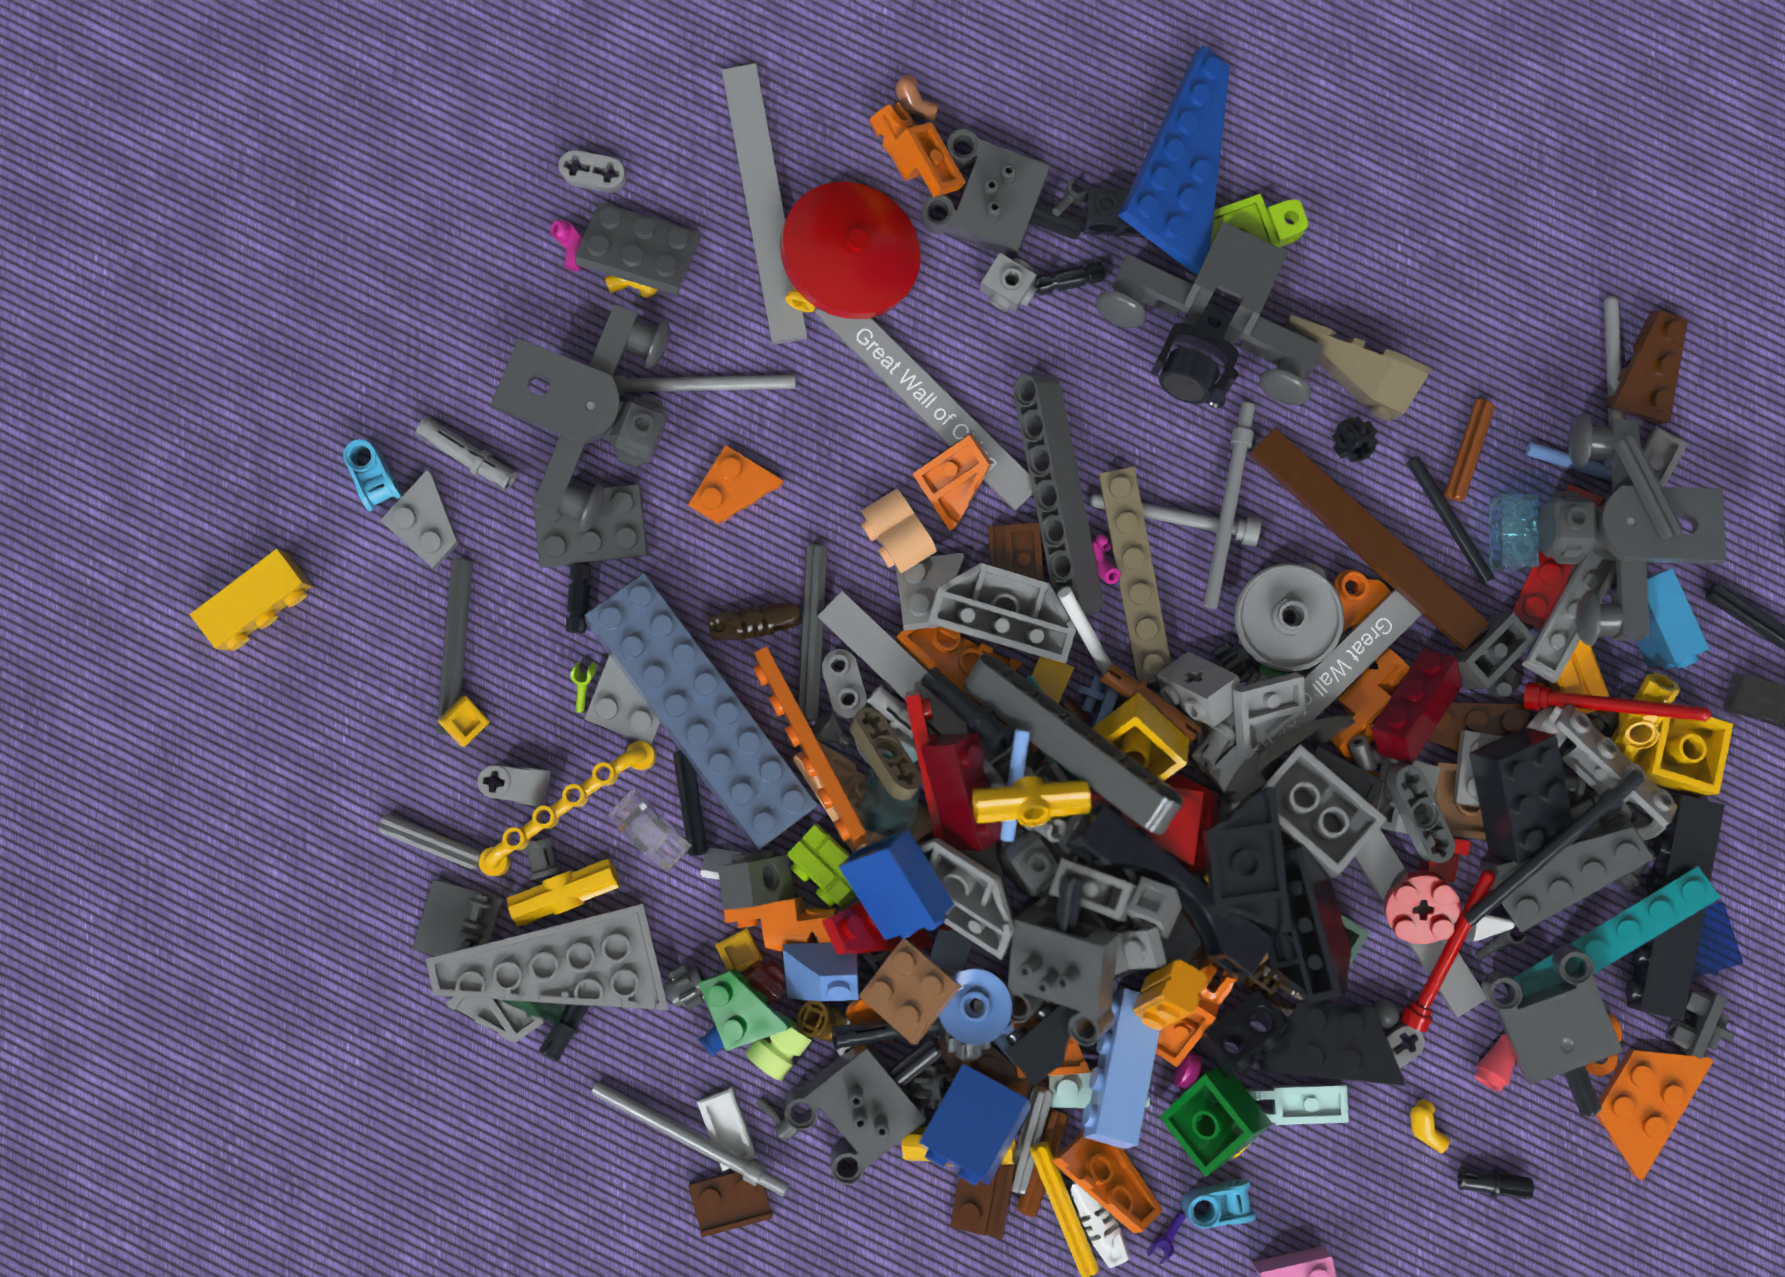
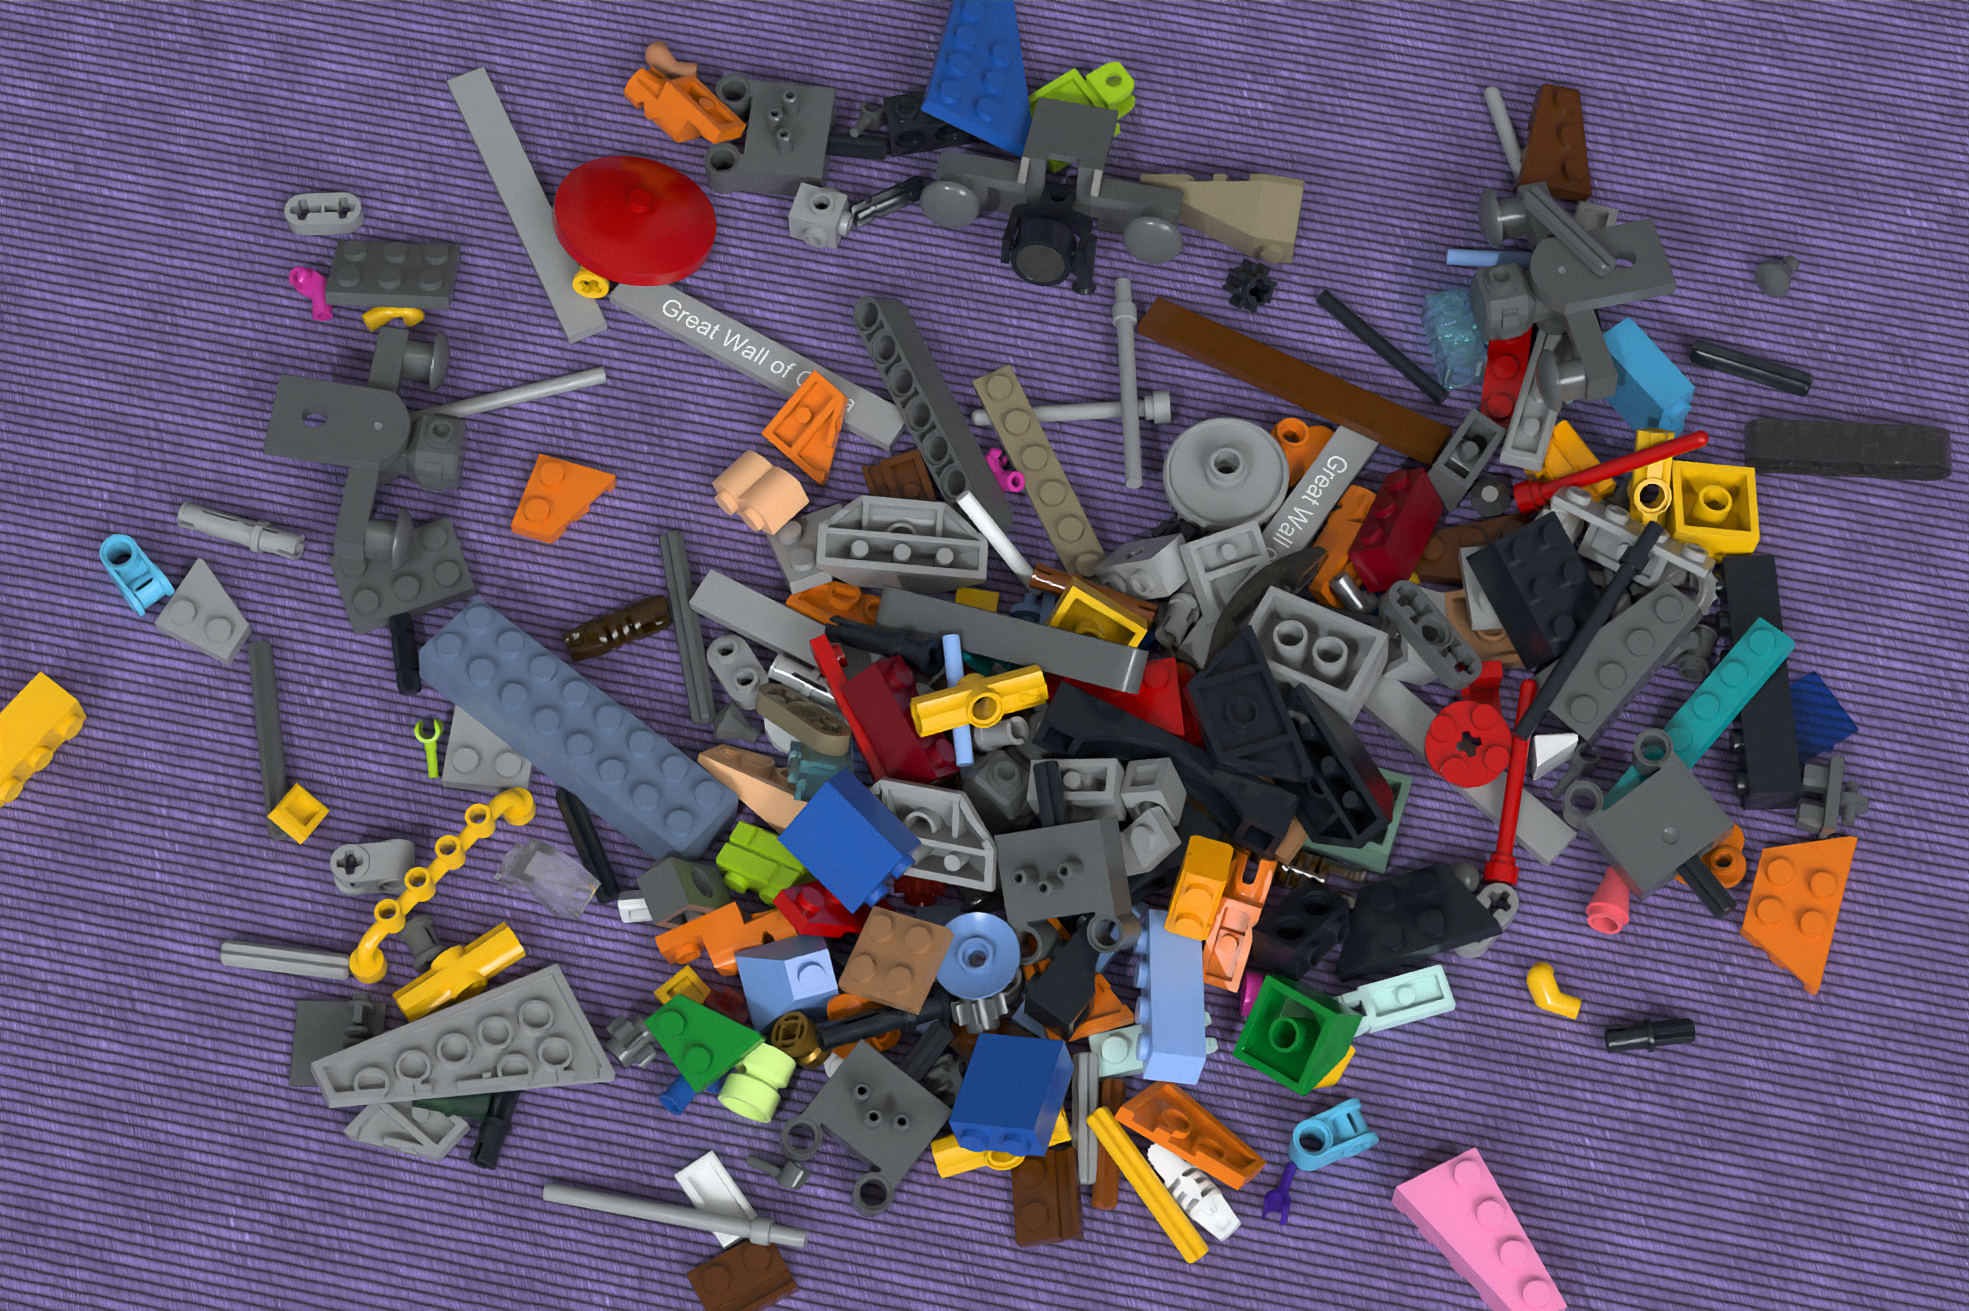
camera: 15 degrees left, 20 degrees down
orange plate [752,646,868,848] -> none
dark orange axle [1444,399,1495,502] -> none

